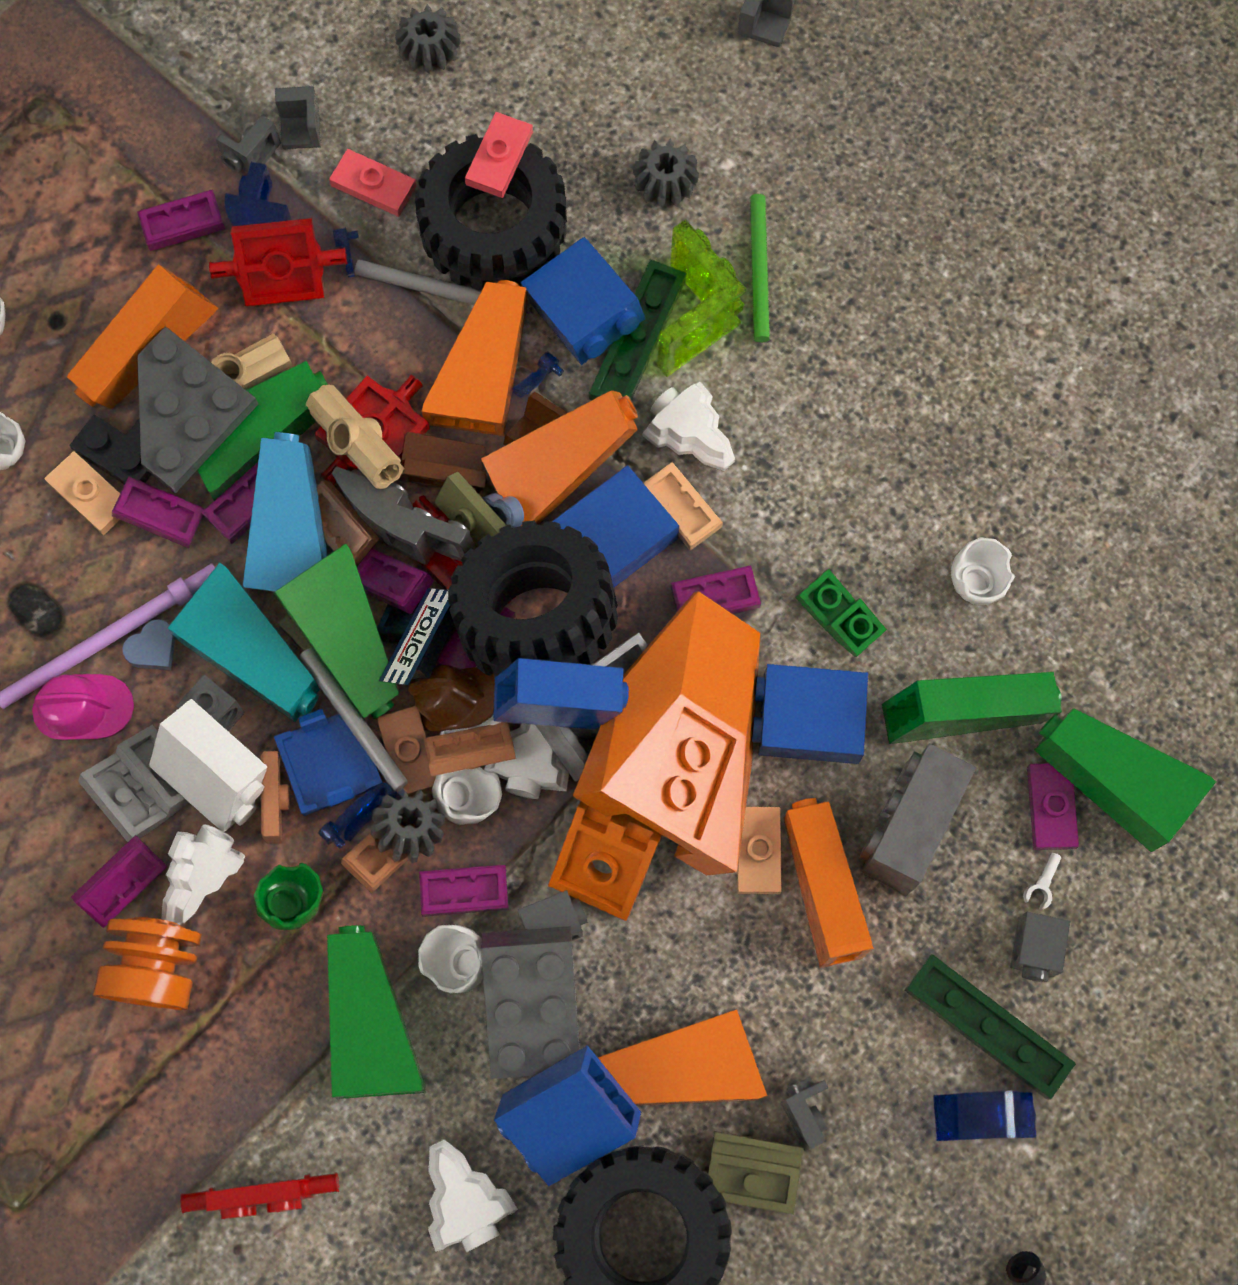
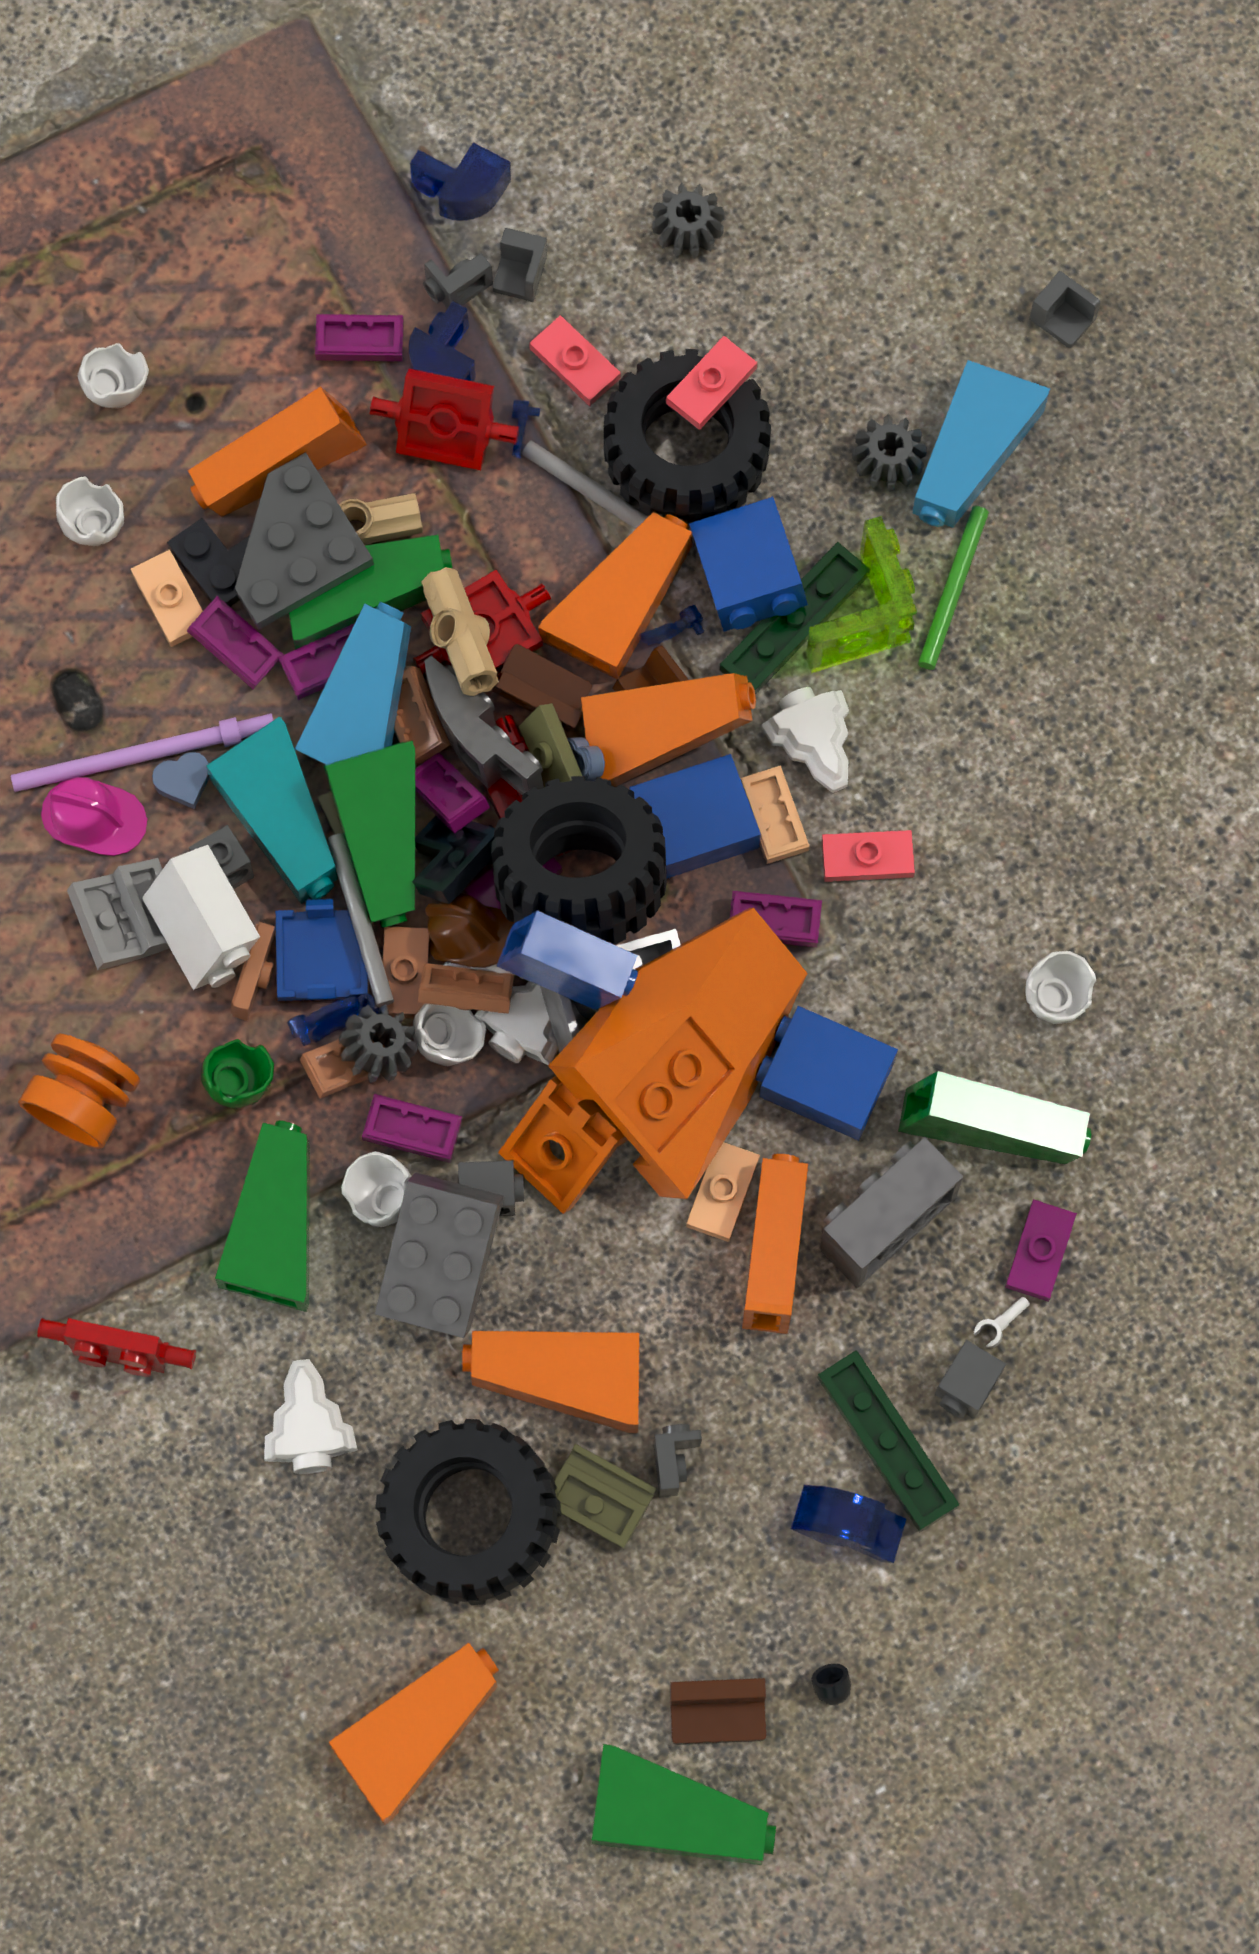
camera: 20 degrees right, 0 degrees up
magenta plate [71,835,168,928] -> none
white rock [161,824,245,925] -> none
sticker [379,588,450,685] -> none
blue brick [494,1045,641,1186] -> none
green slope [795,569,887,657] -> none
green slope [1034,708,1216,852] -> none
none -> clear blue brick [410,142,511,221]
none -> coral plate [822,830,915,882]
none -> dark azure slope [912,360,1050,528]

